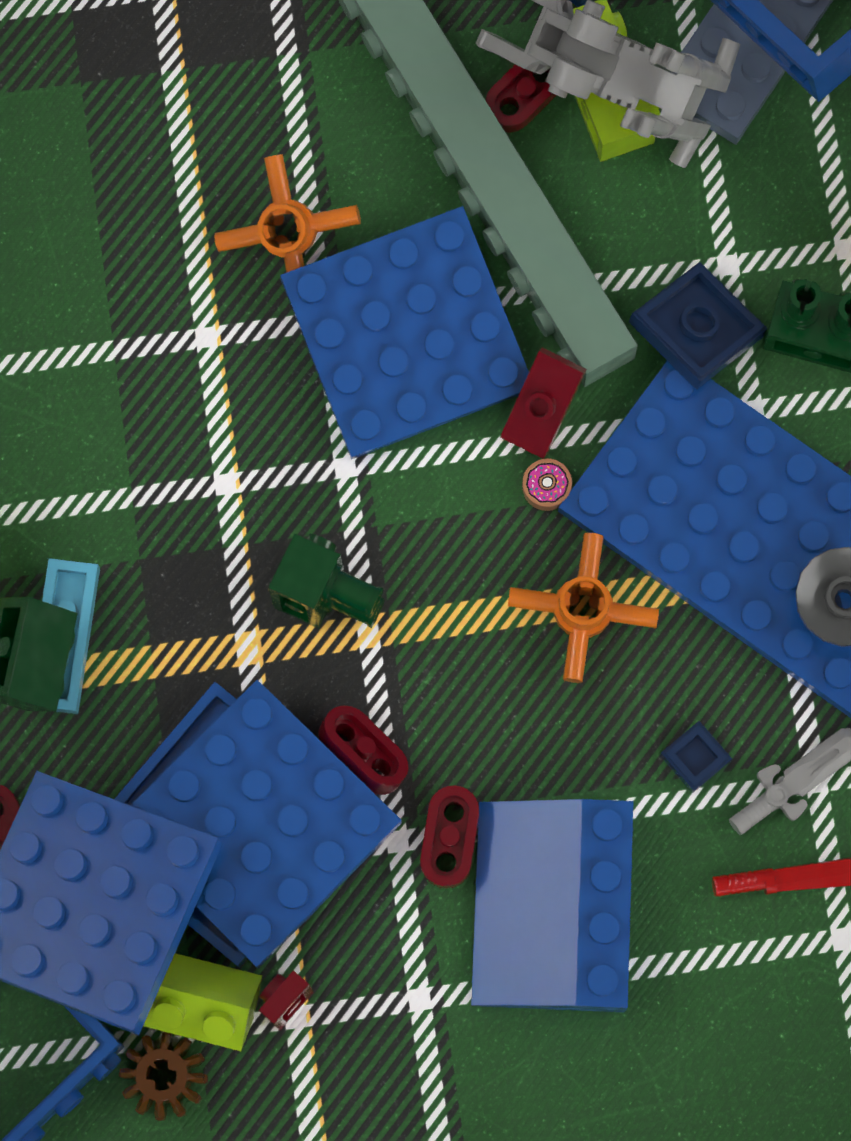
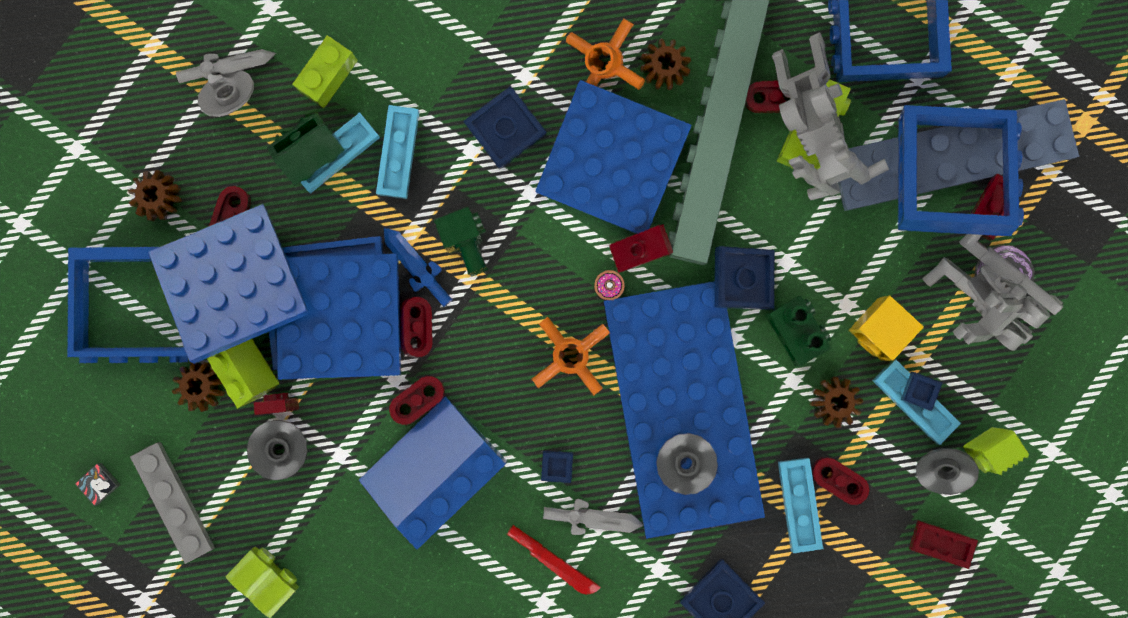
camera: 40 degrees right, 10 degrees up
none -> dark grey dish [247,420,308,480]
none -> medium azure plate [376,105,420,199]
none -> blue sword [384,228,453,307]
none -> dark blue tile [463,86,547,170]
none -> reddish brown gear [640,39,691,90]

